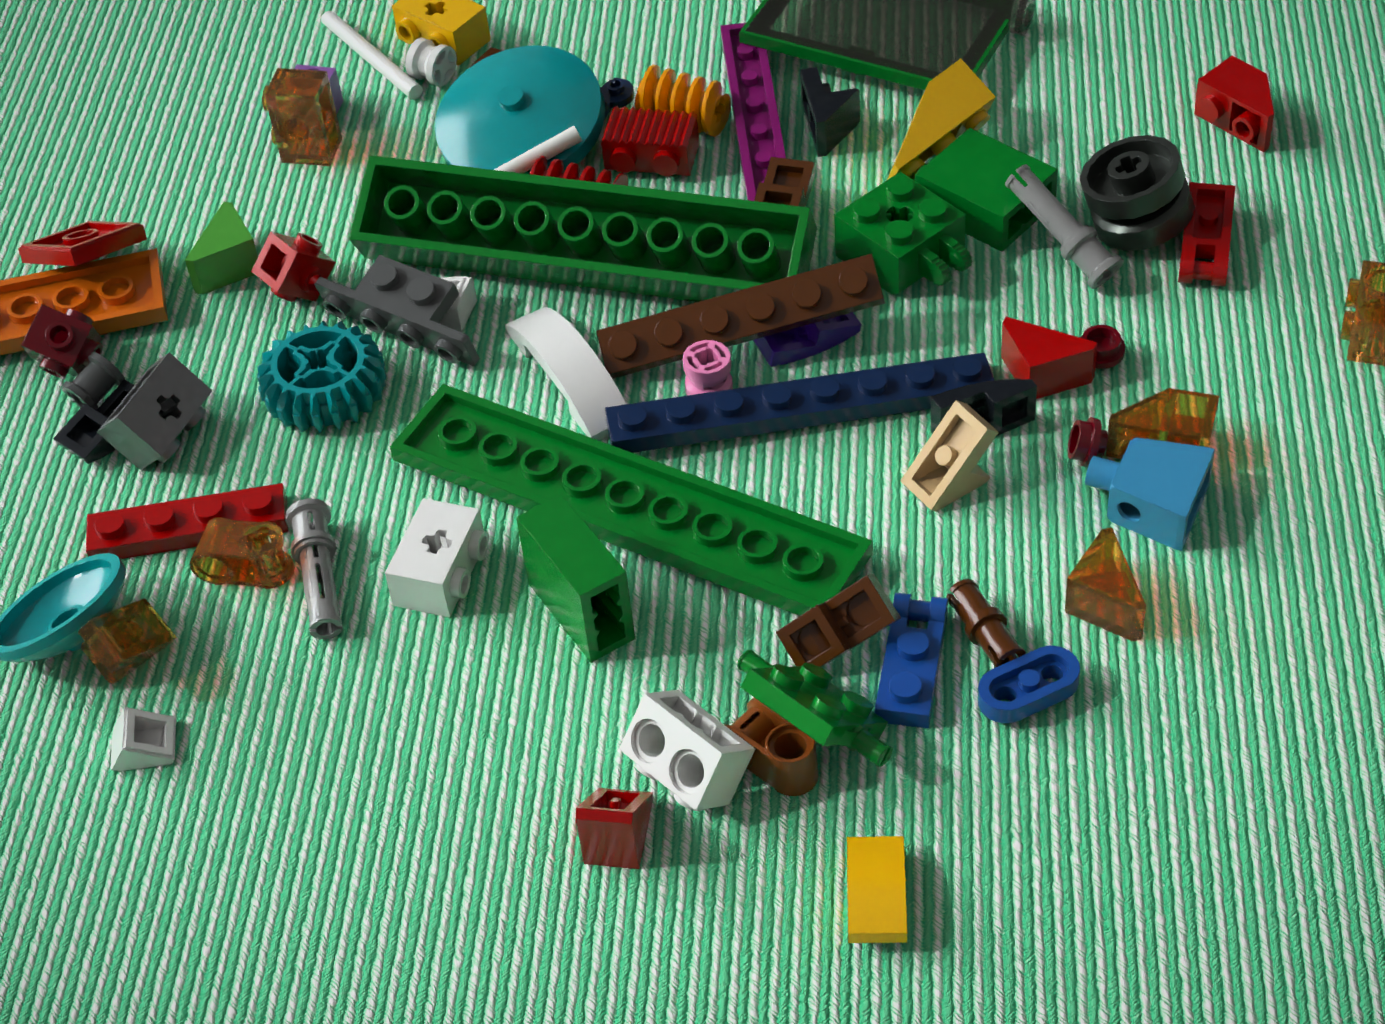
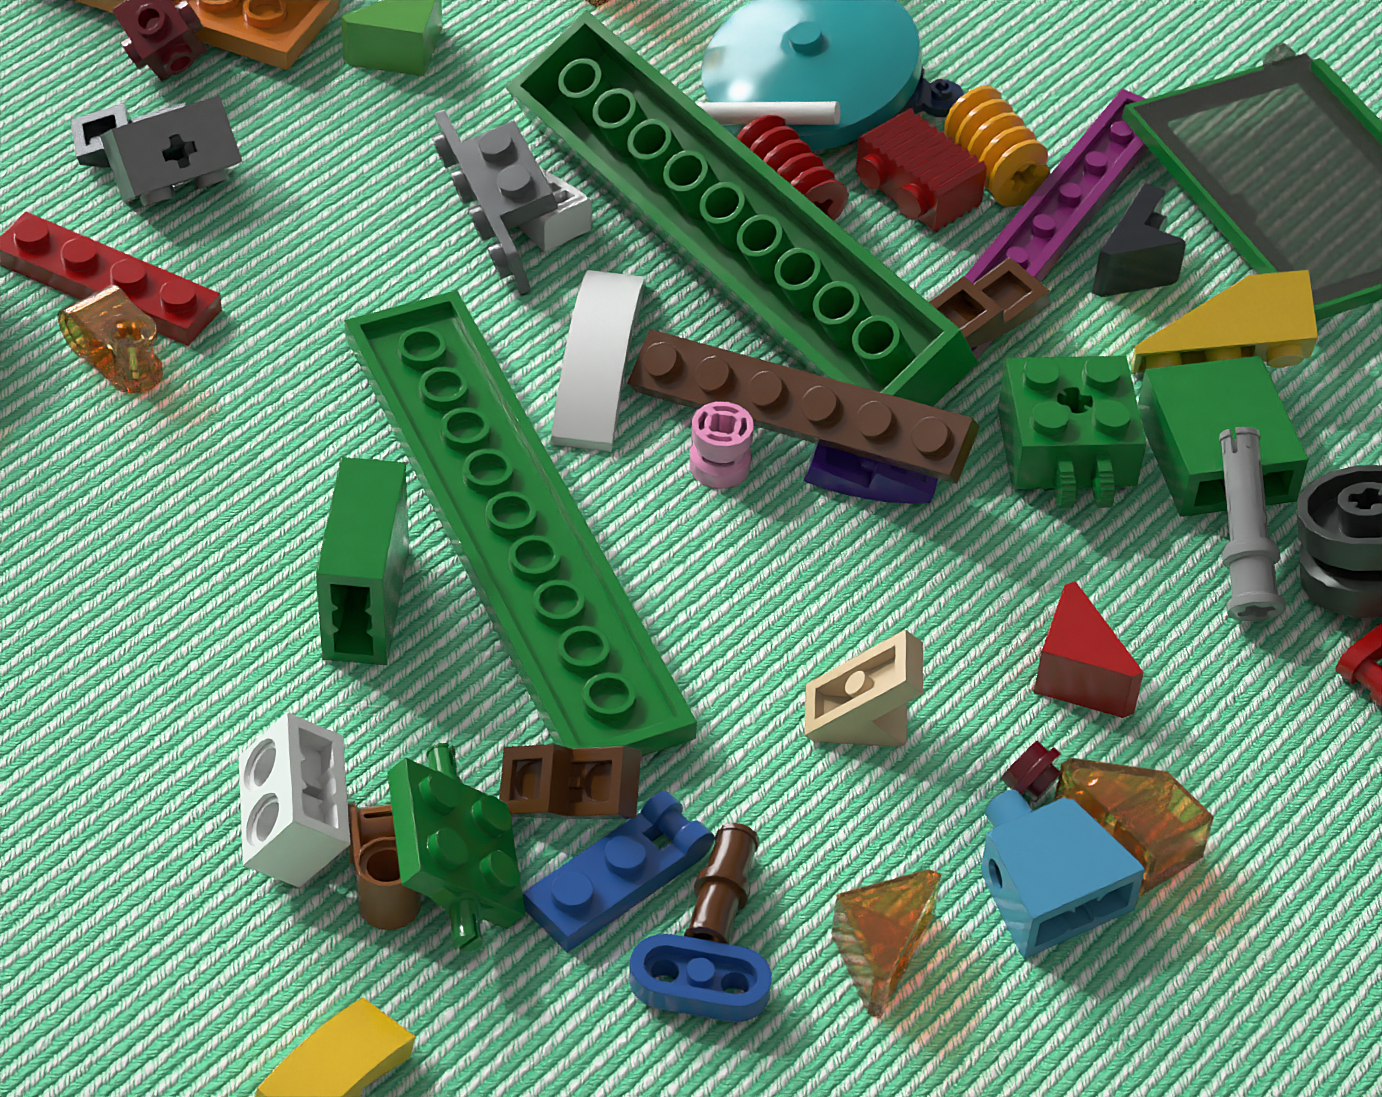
camera: 30 degrees right, 0 degrees up
dark grey bush [61,352,125,410] -> none
red brick [251,231,336,302] -> none
teal gear [257,320,386,433] -> none
light grey pin [285,498,343,640] -> none
white brick [385,498,489,618] -> none
red slope [576,788,653,869] -> none
dark blue plate [605,352,994,453] -> none
black slope [931,379,1037,436] -> none
dark red plate [1080,325,1125,369] -> none

